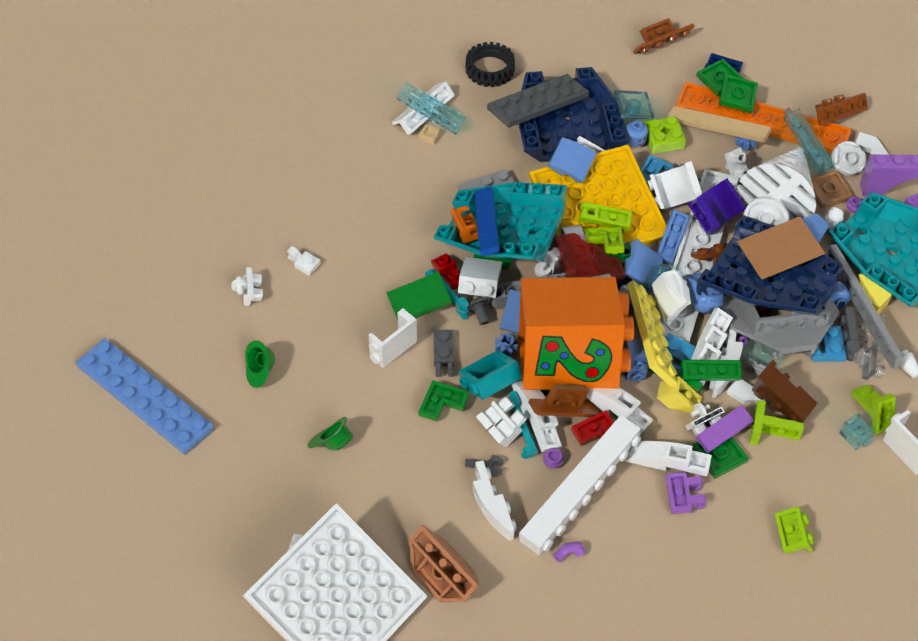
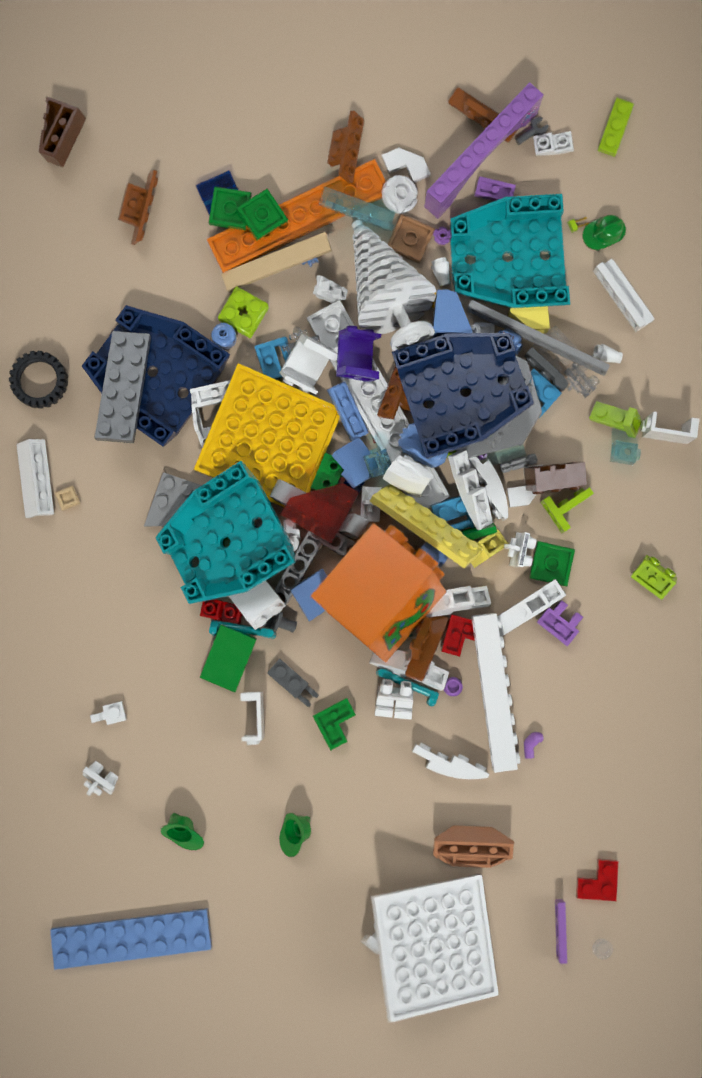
camera: 45 degrees left, 30 degrees up
clear light blue fence [397,82,466,135] -> none
orange hinge [450,206,478,244] -> none
teal window [458,350,522,400] -> none
dark grey bar [465,455,504,477] -> none
blue tile [474,186,500,256] -> none
medium blue gear [495,333,518,357] -> none
medium blue slope [548,137,597,184] -> none
lime plate [578,202,632,231] -> none
lime plate [584,227,624,254] -> none
clear light blue slope [614,90,655,120] -> none
green tile [681,360,742,381] -> none
medium lavender tile [695,405,754,454] -> none
medium nougat sticker [737,216,825,280] -> none

